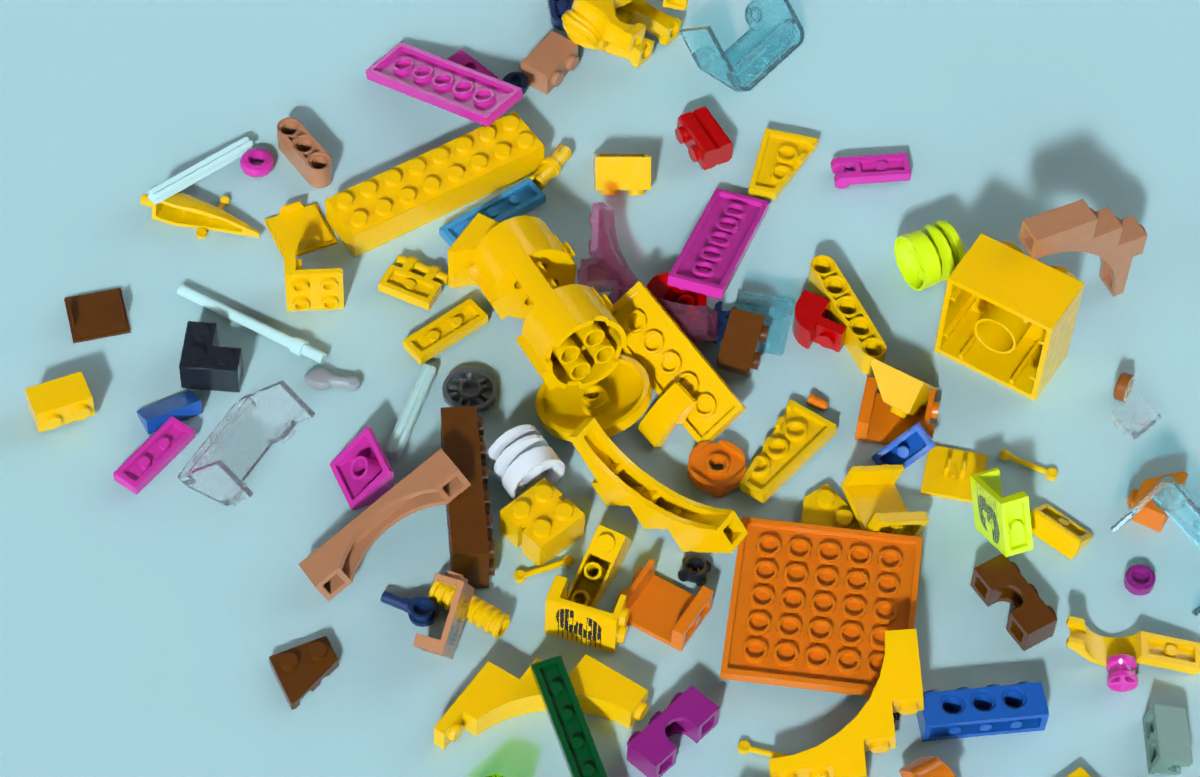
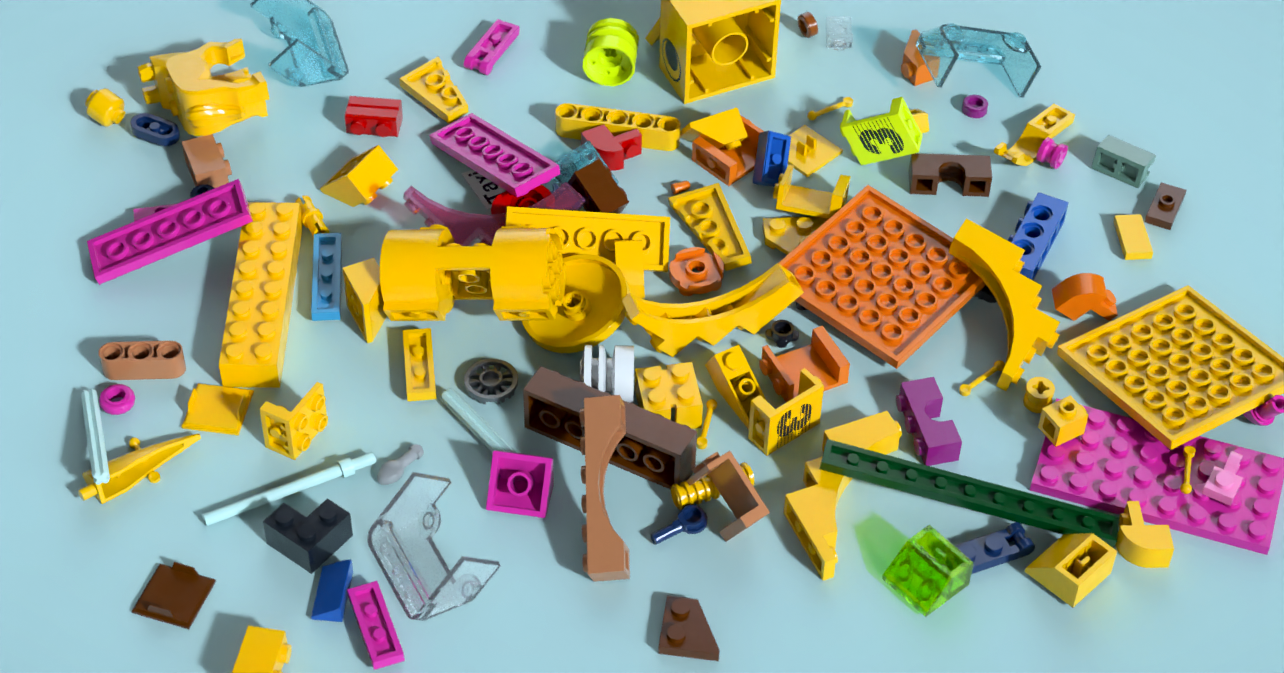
camera: 55 degrees left, 5 degrees down
yellow plate [378,255,448,311] -> none

